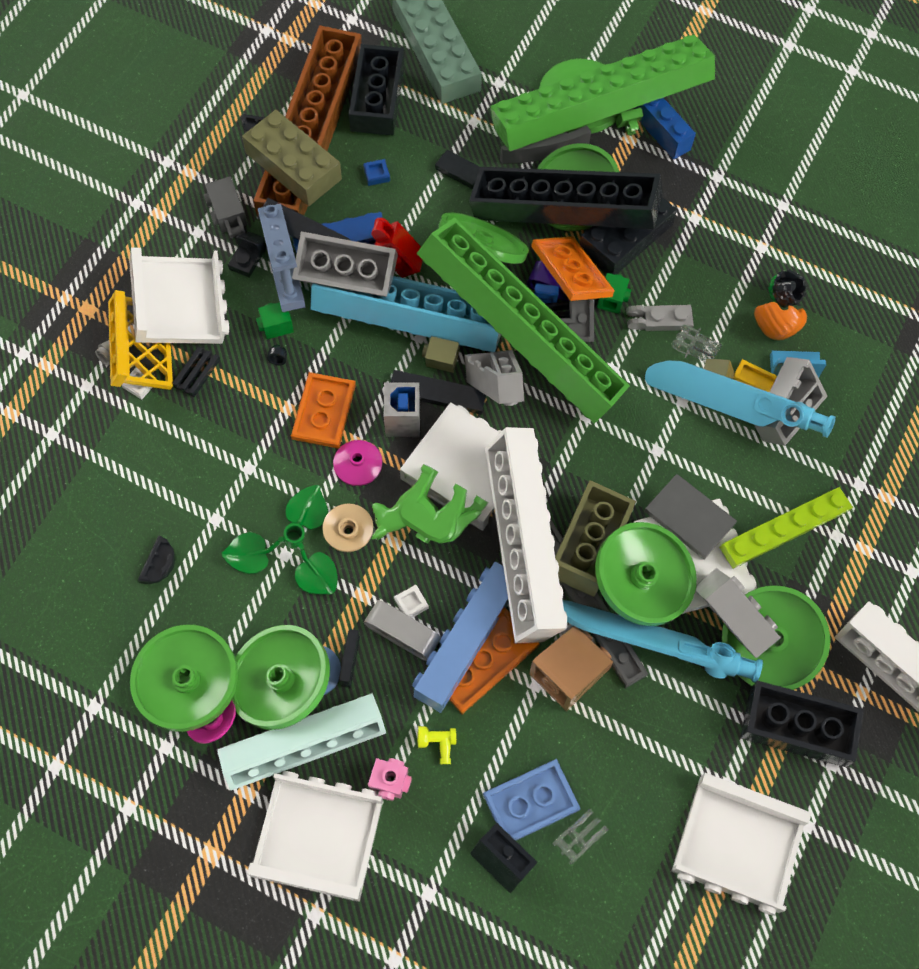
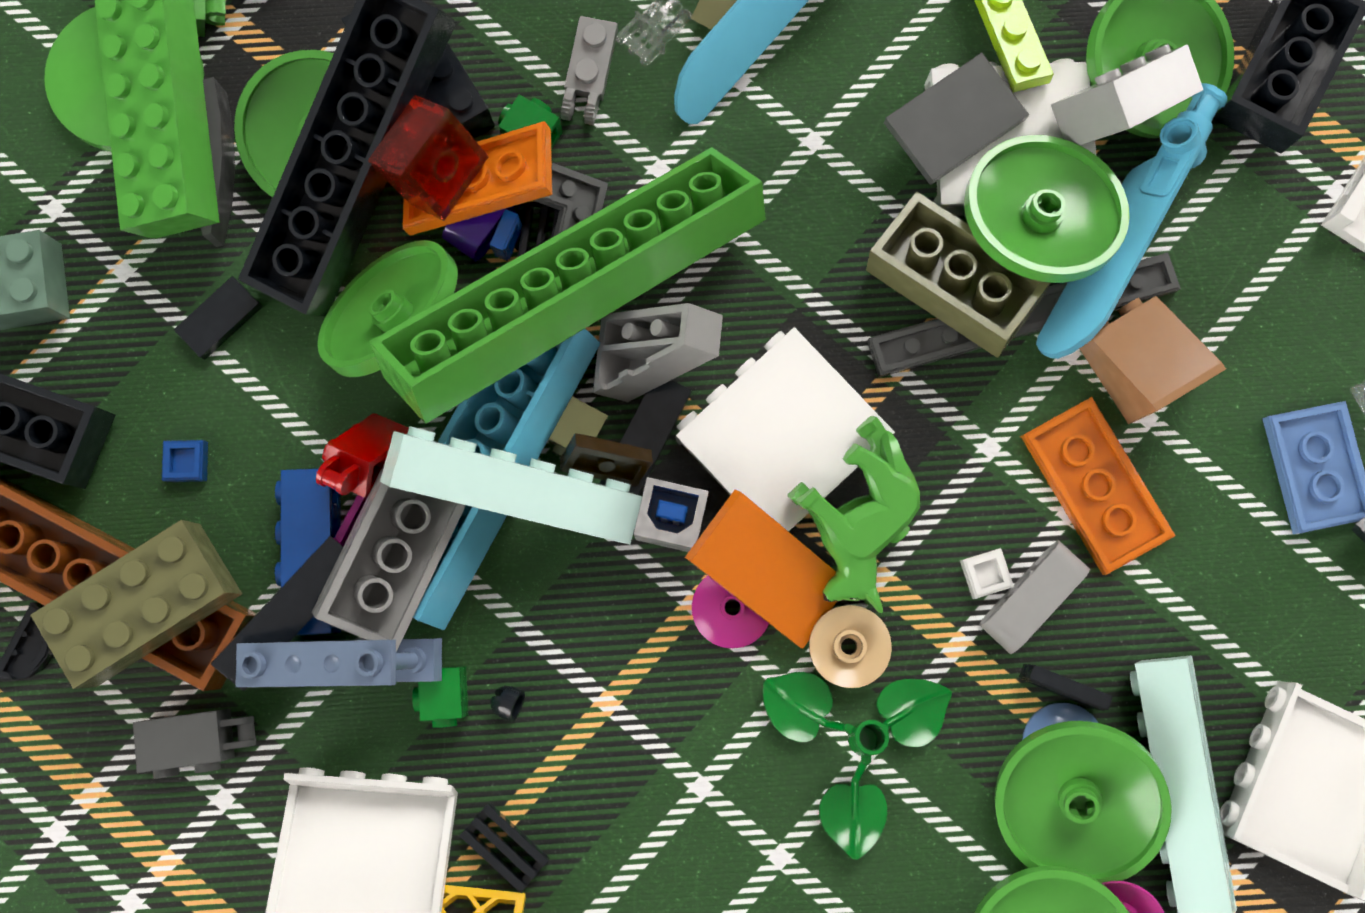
camera: 75 degrees left, 15 degrees up
black slope [228,232,267,278] -> none
orange tile [291,372,356,449] -> none
bright pink brick [368,758,412,801] -> none
medium blue brick [412,562,509,713] -> none
neon yellow piece [417,726,456,764] -> none
white brick [485,427,567,643] -> none
none -> clear red brick [368,95,489,221]
none -> light aqua brick [380,426,642,545]
none -> dark brown plate [560,433,653,487]
none -> orange tile [685,489,837,649]

